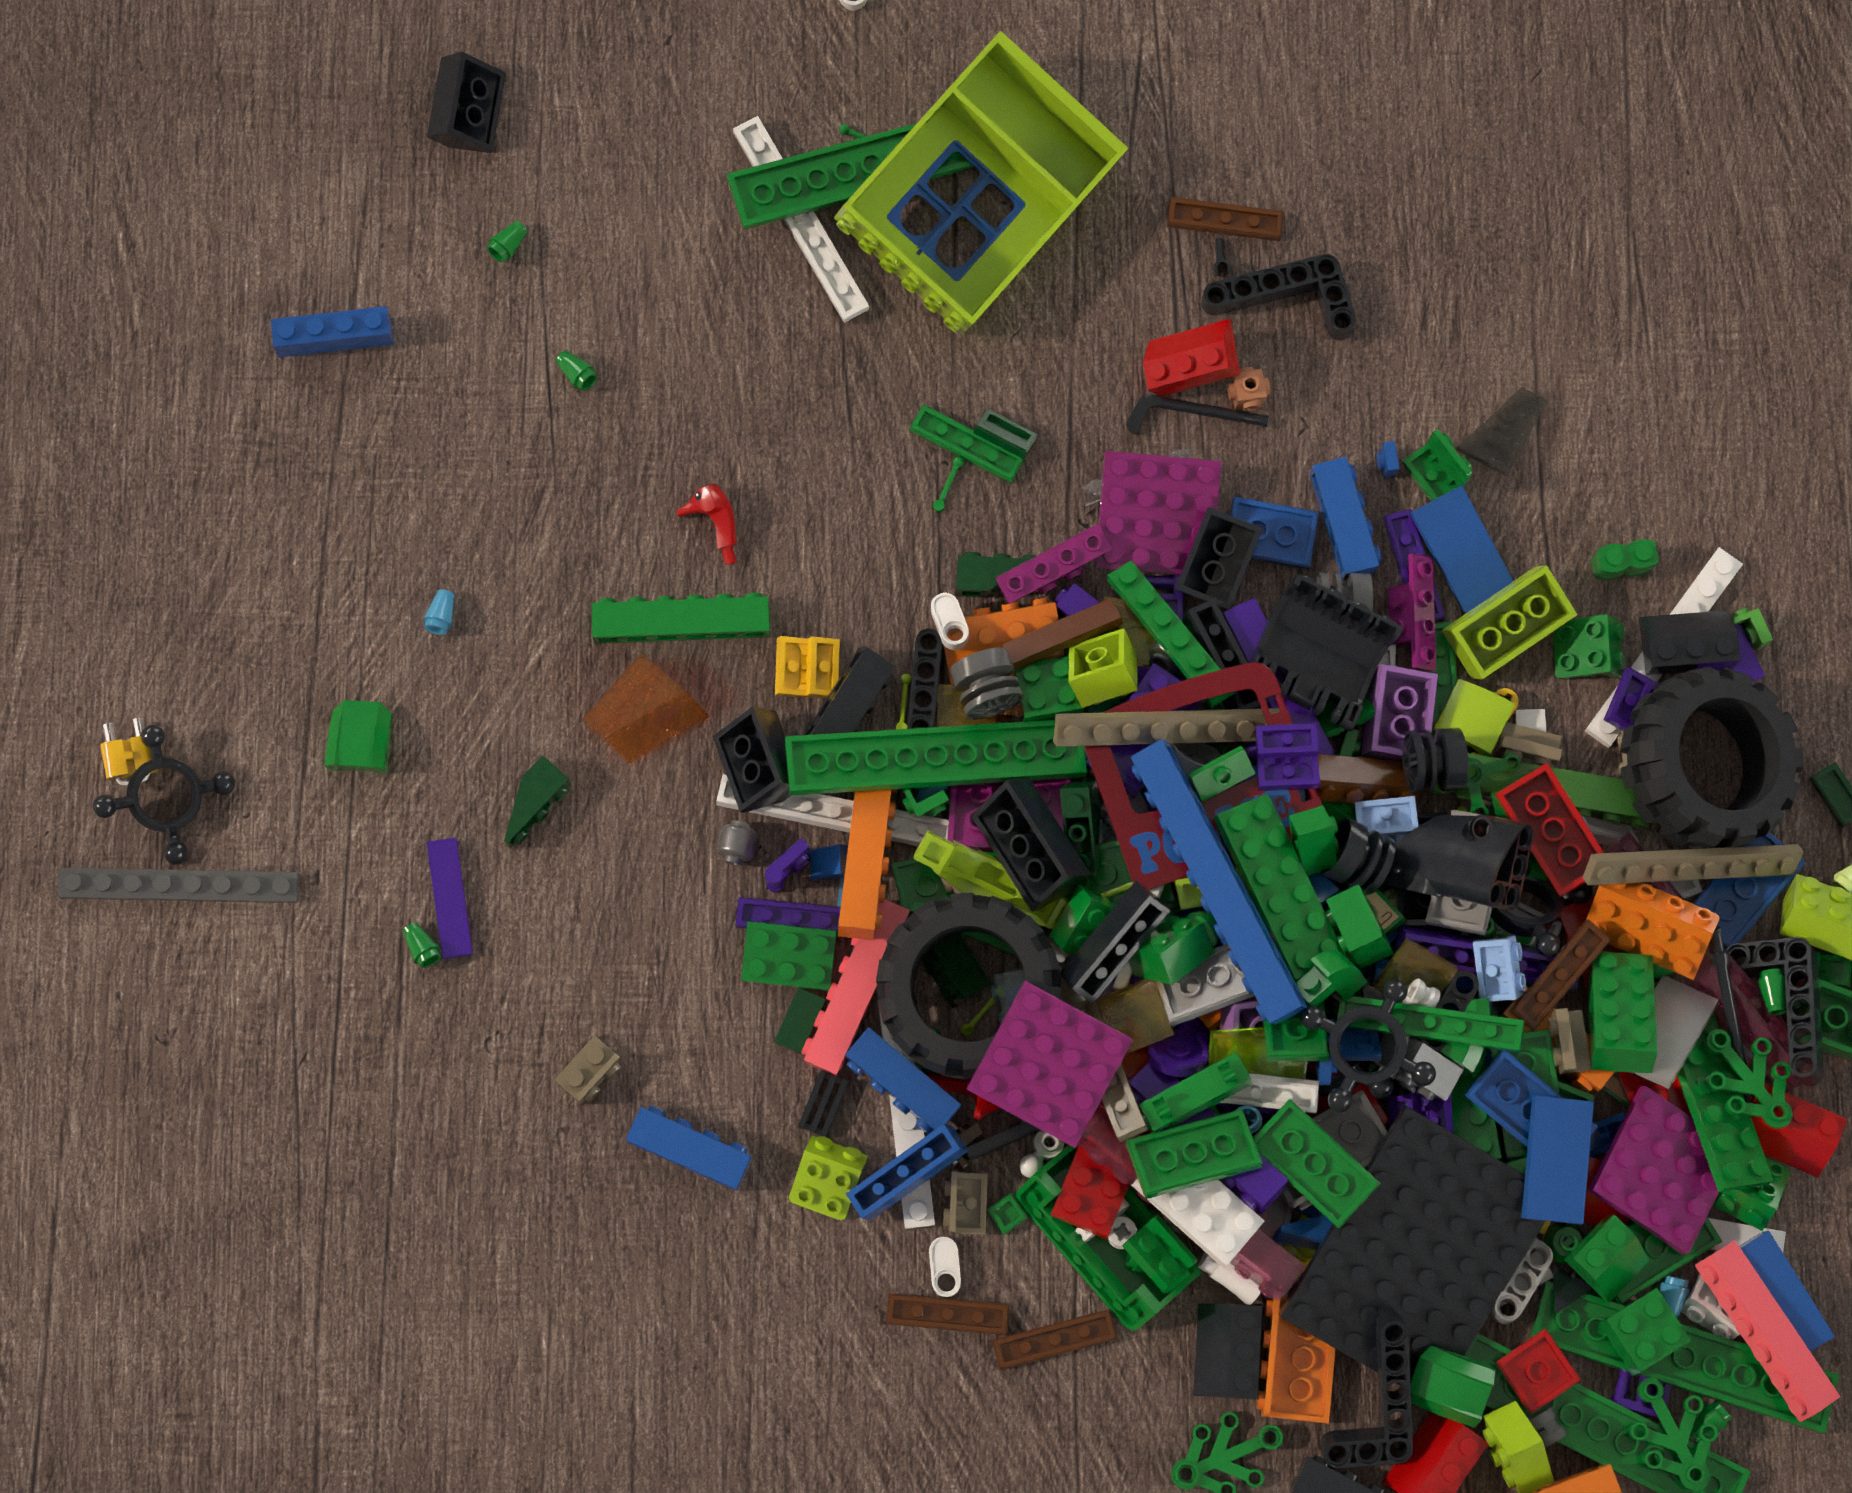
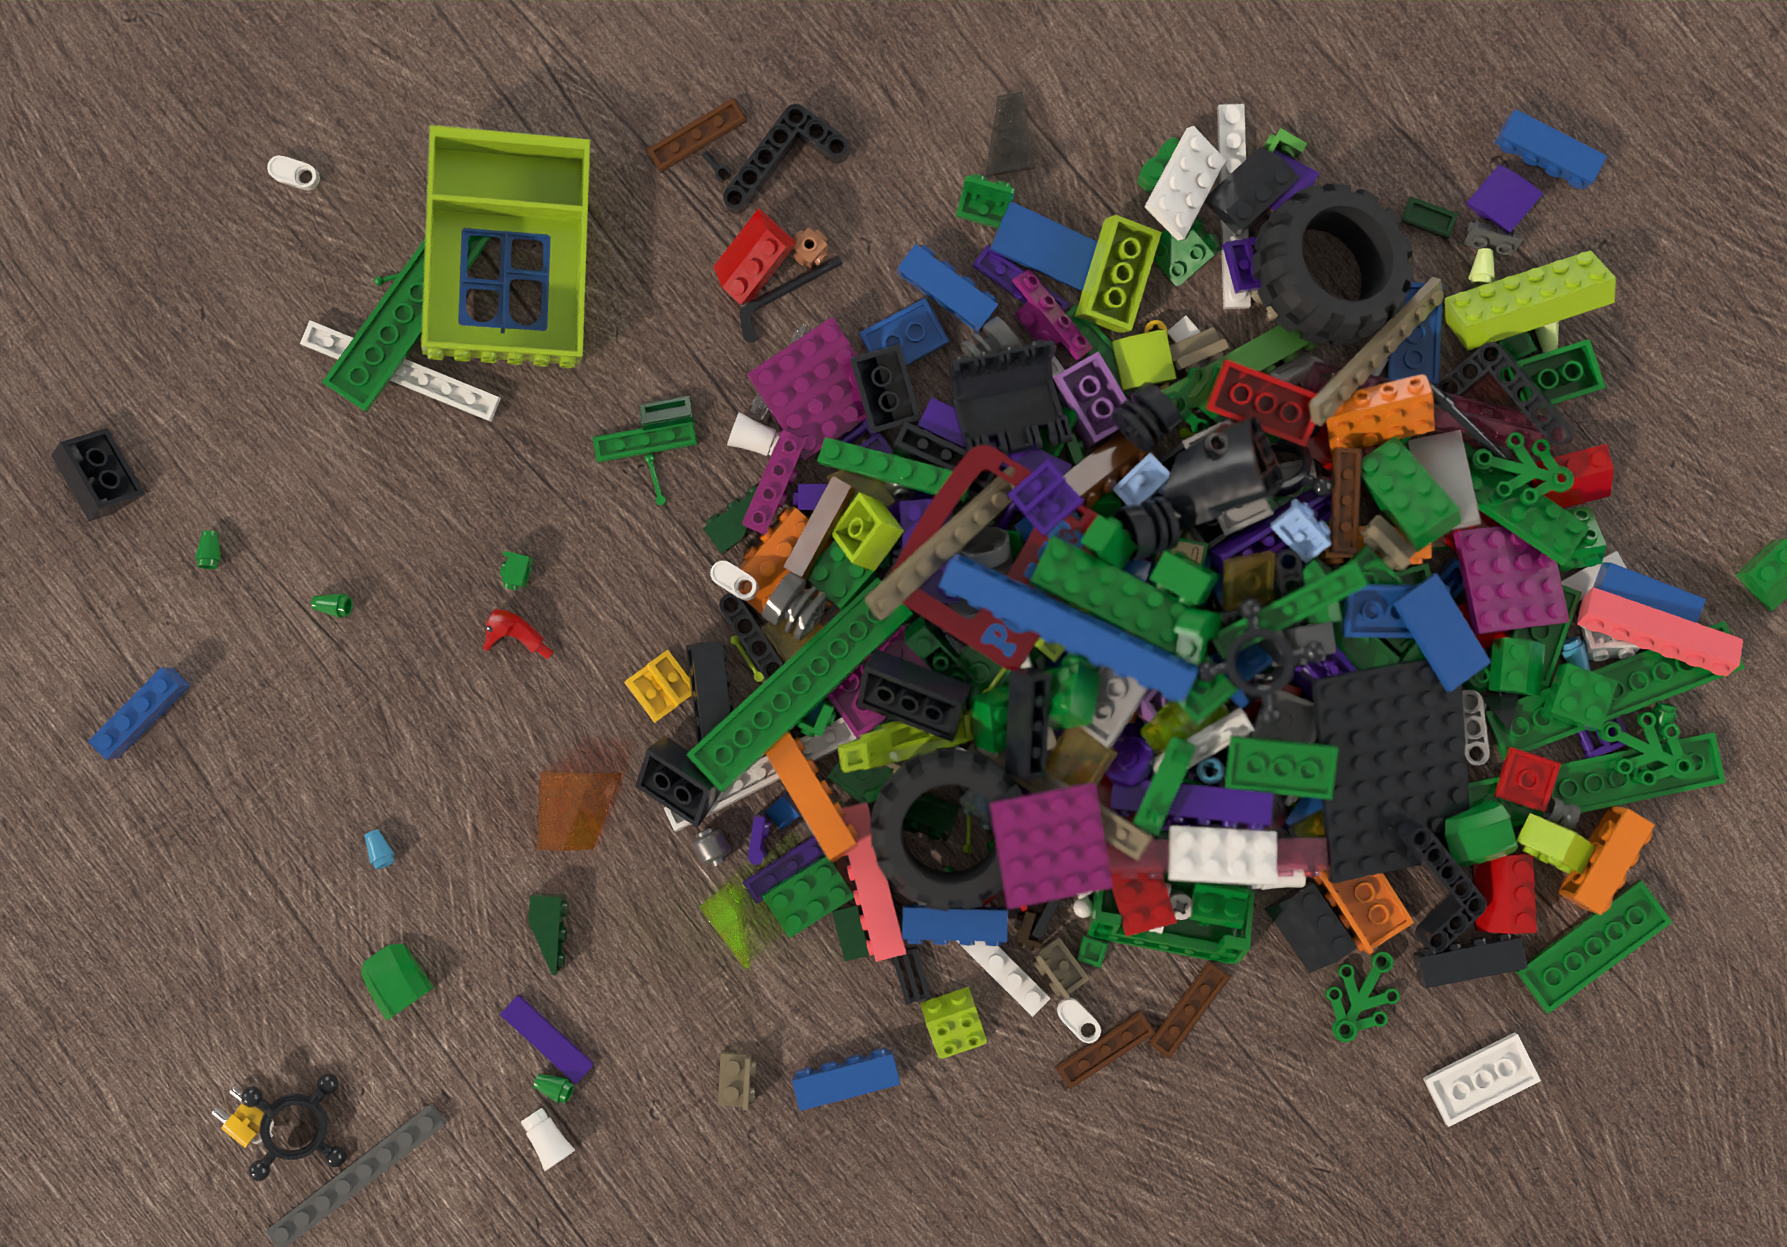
camera: 35 degrees left, 10 degrees up
green brick [592,593,770,644] -> none
blue brick [846,1124,969,1220] -> none
green tile [1126,1109,1263,1199] -> none
green plate [1188,746,1255,802] -> none
blue plate [1376,441,1399,478] -> none
white wheel [1403,978,1440,1008] -> none
green cone [1757,969,1787,1015] -> none
none -> green brick [500,551,534,591]
none -> white plant [521,1108,575,1171]
none -> clear neon green slope [699,882,754,970]
none -> white plant [727,412,781,456]
none -> white plate [1145,126,1226,240]

